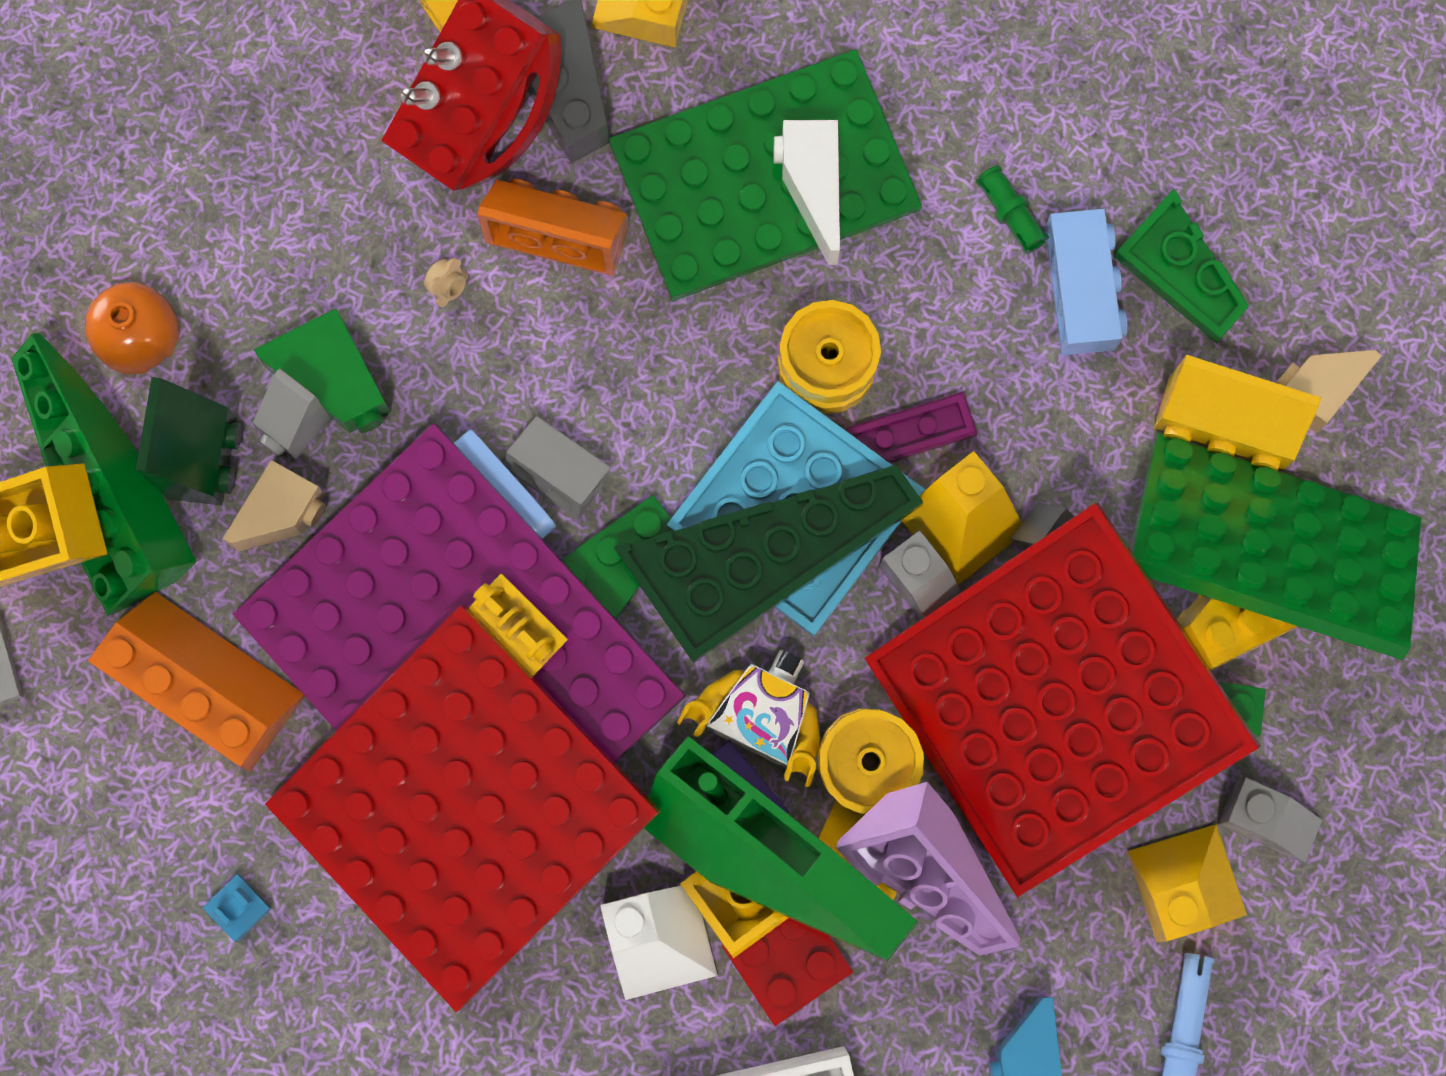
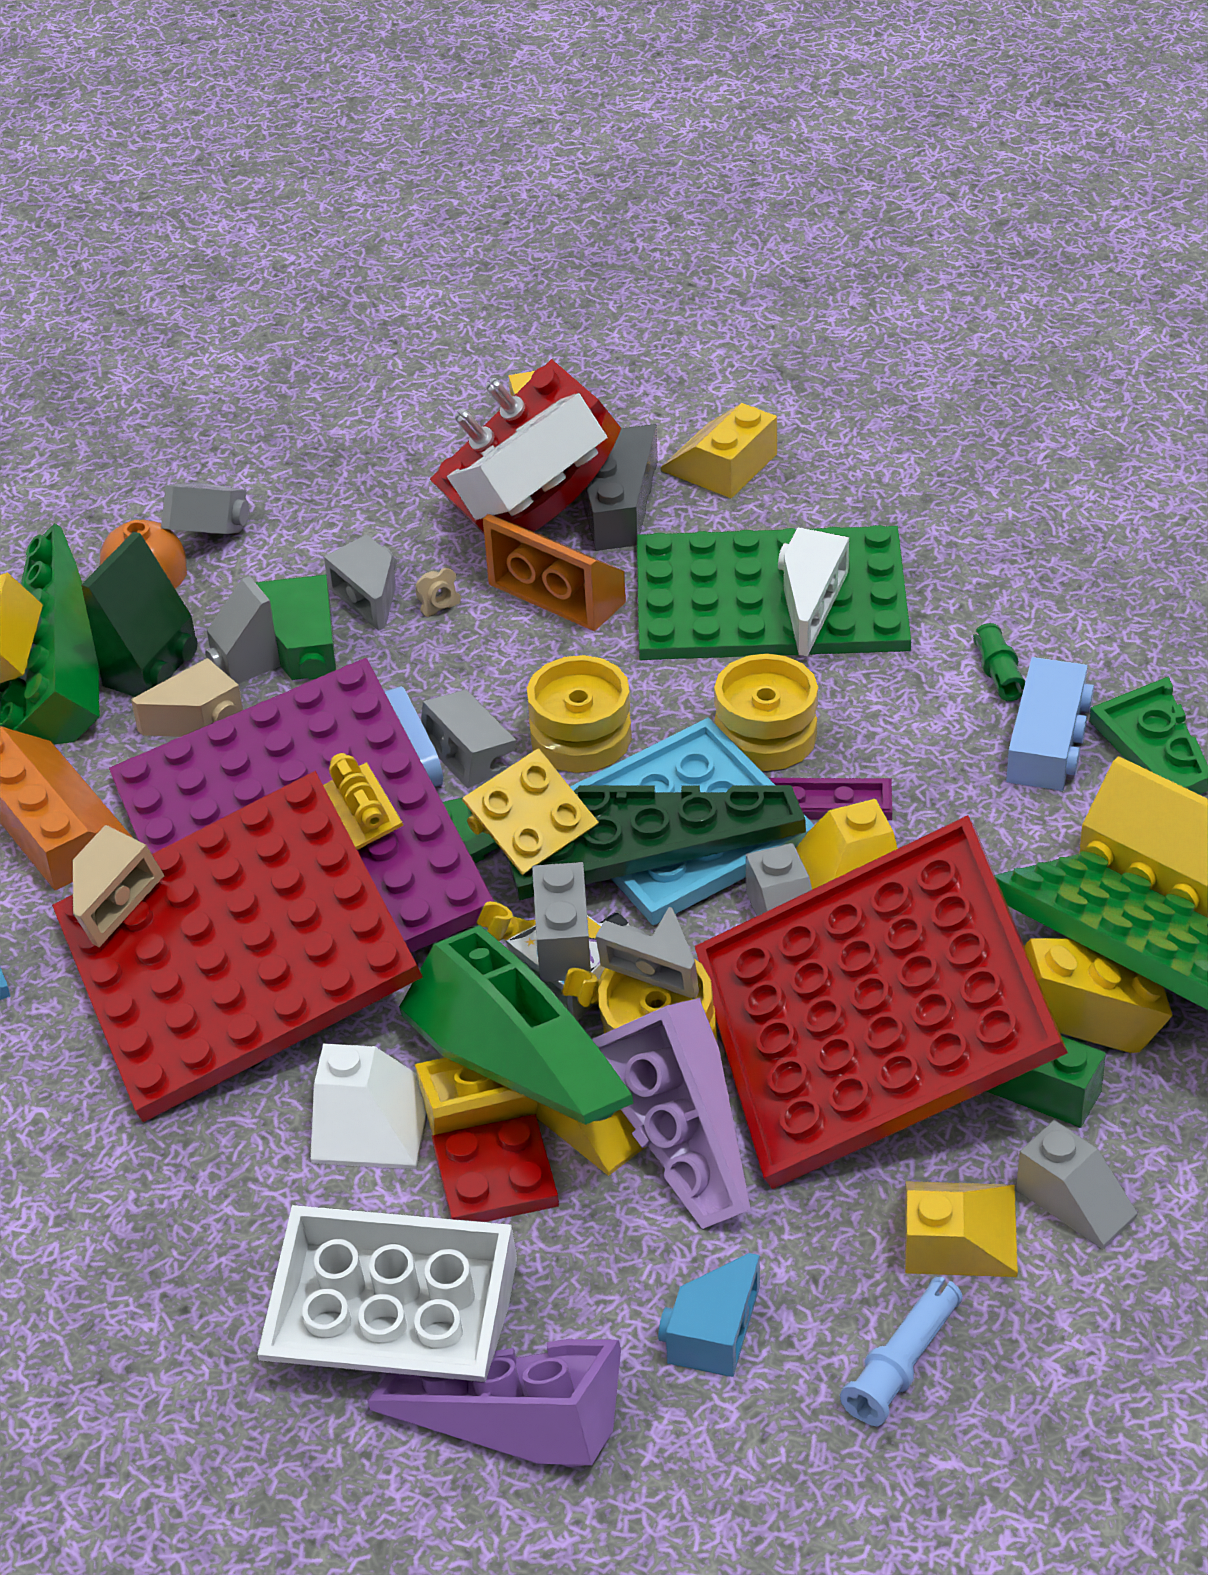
camera: 25 degrees right, 35 degrees down
none -> tan slope [73,825,164,947]
none -> light grey slope [161,482,249,534]
none -> light grey slope [324,534,396,631]
none -> white wedge [447,393,608,520]
none -> yellow hinge [462,748,599,875]
none -> yellow wheel [527,655,632,773]
none -> light grey brick [532,862,591,982]
none -> light grey slope [596,907,699,999]

